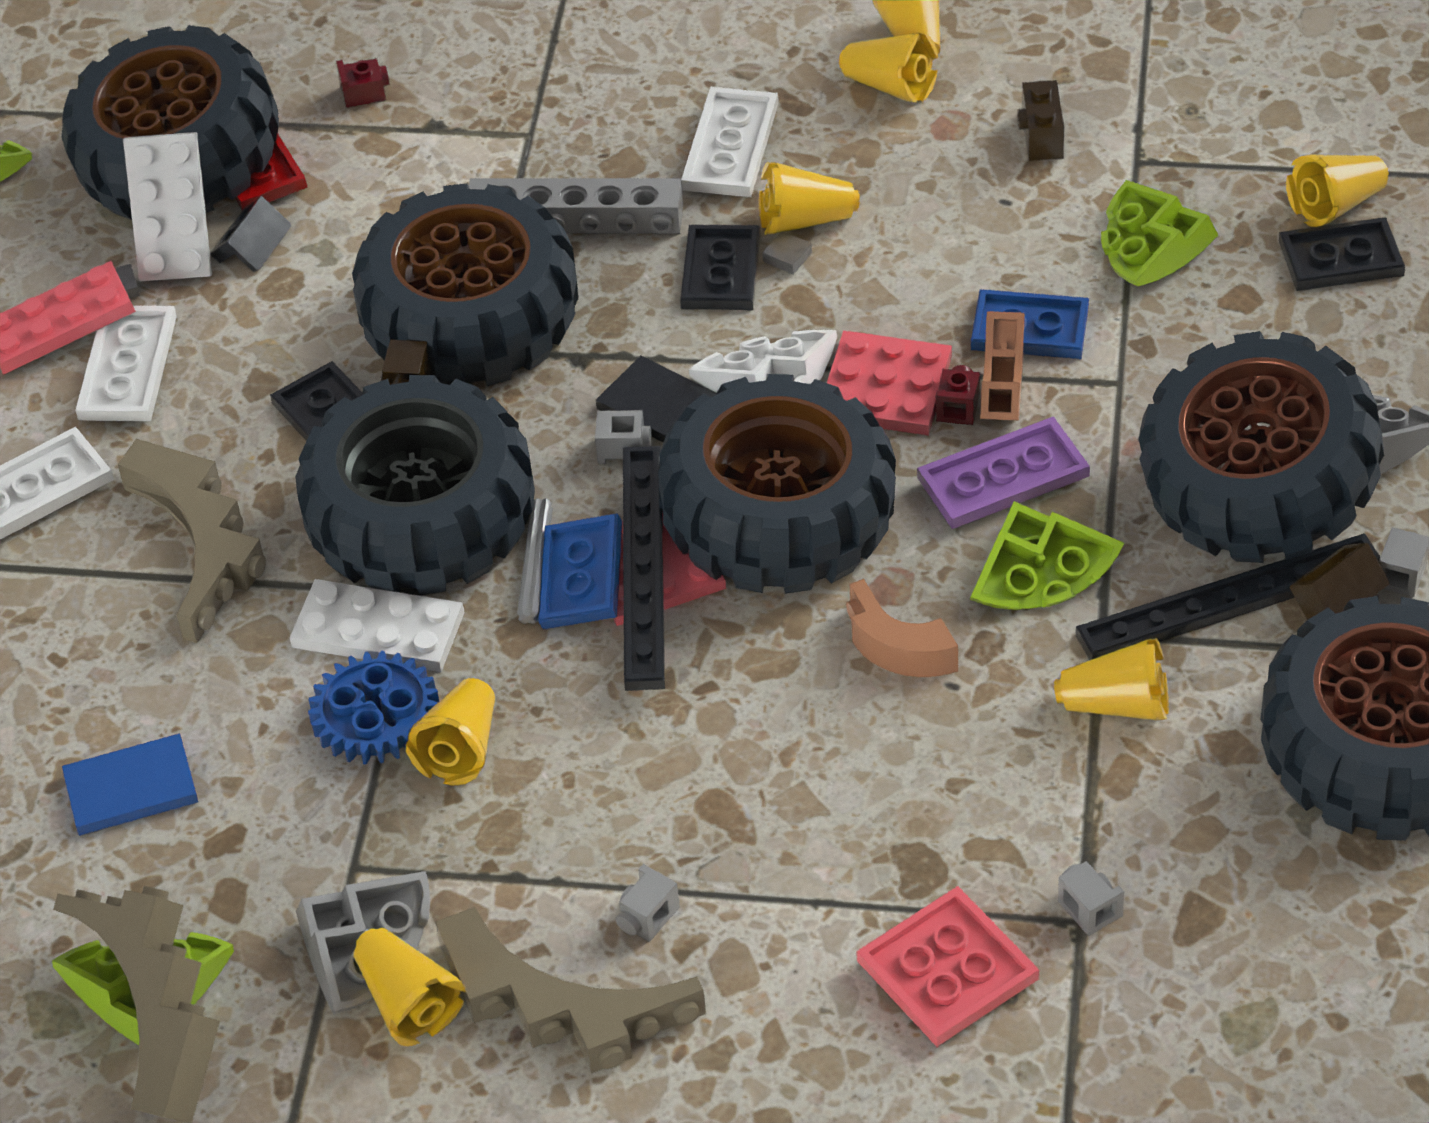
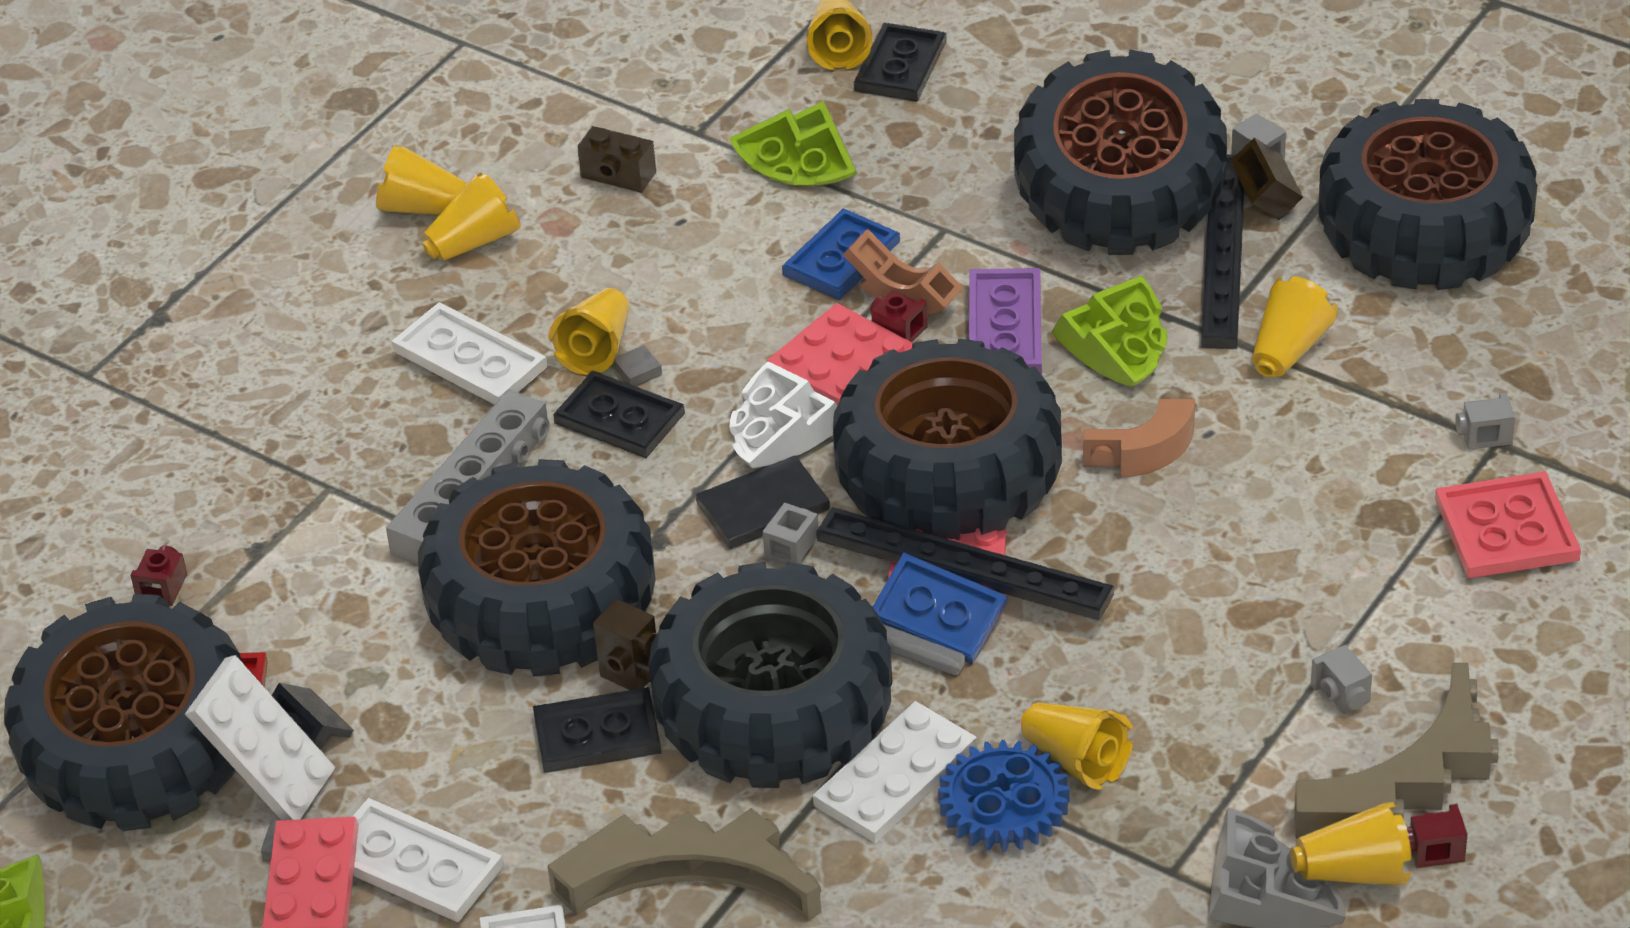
camera: 65 degrees left, 5 degrees down
none -> dark red brick [1406,804,1468,868]

